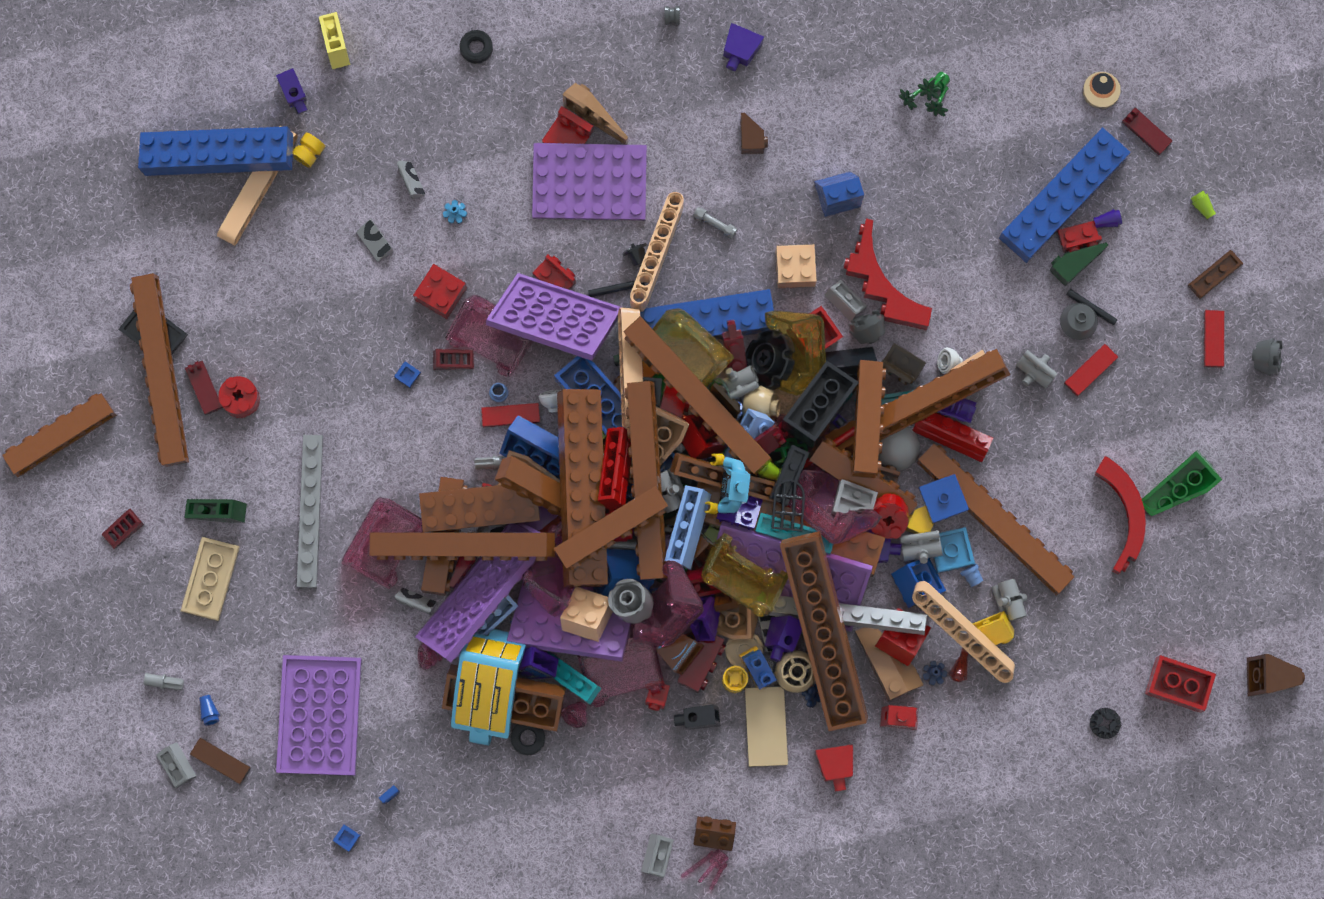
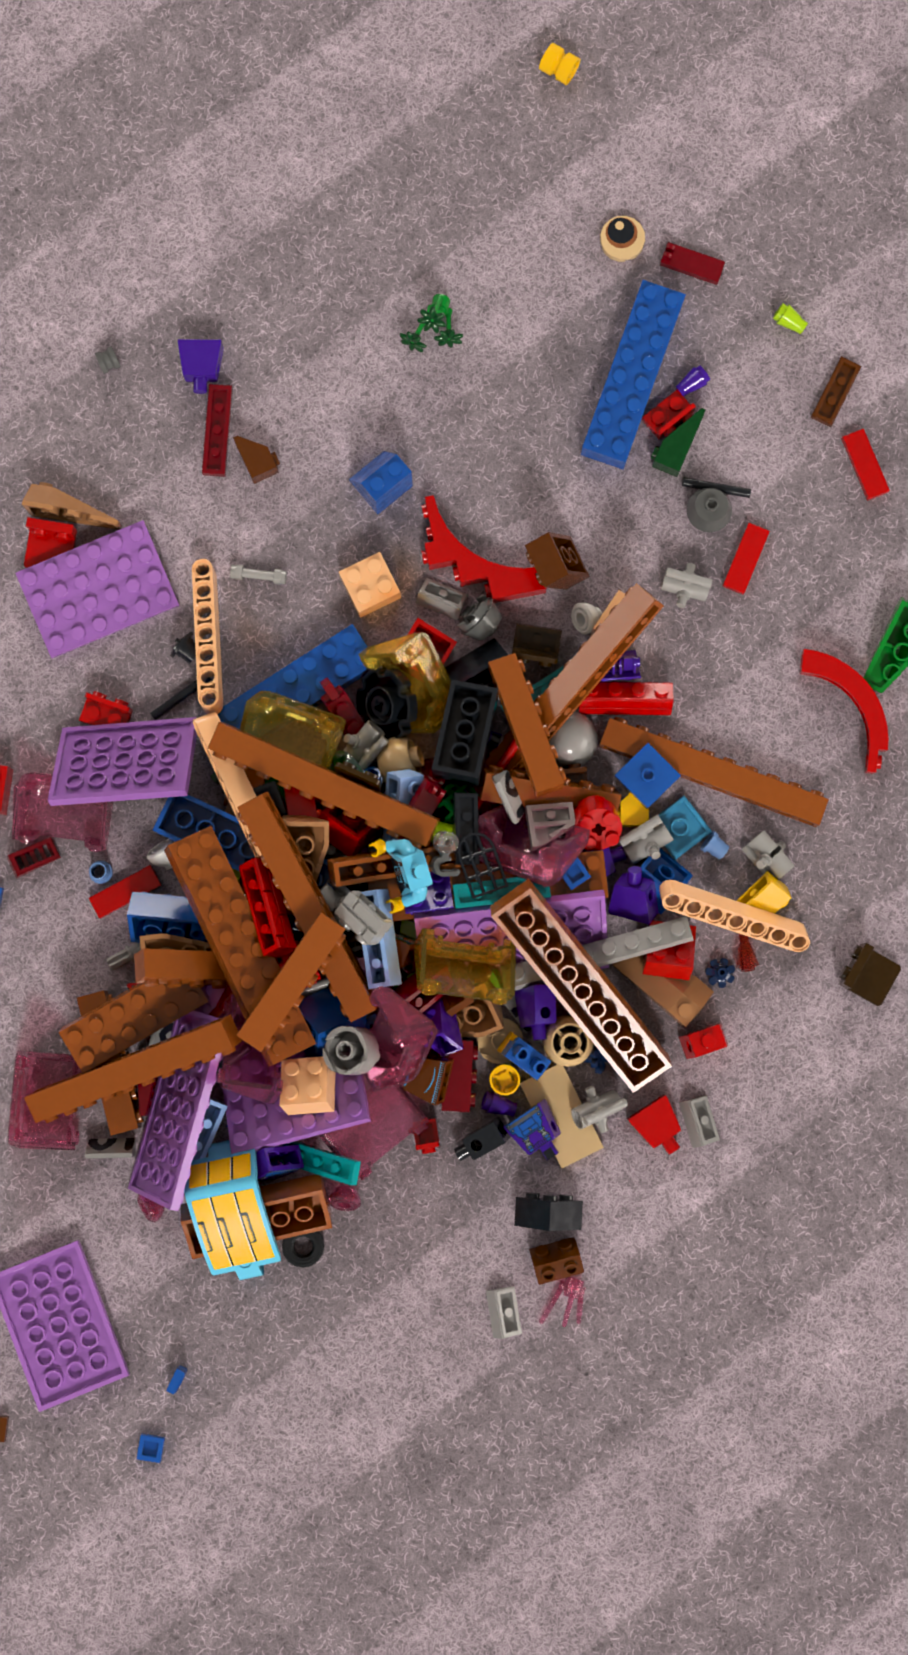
camera: 20 degrees left, 5 degrees up
none -> dark red plate [202,384,233,477]
none -> light grey brick [334,891,394,945]
none -> leg [429,830,460,877]
none -> dark purple cone [481,1091,517,1117]
none -> light grey slope [492,770,525,824]
none -> torso [503,1099,561,1161]
none -> black brick [514,1192,583,1231]
none -> reddish brown brick [525,532,590,590]
none -> blue tile [558,857,591,890]
none -> light grey pin [571,1086,628,1133]
none -> dark purple torso [608,866,658,925]
none -> light grey slope [679,1095,720,1148]
none -> dark brown bracket [838,943,901,1006]

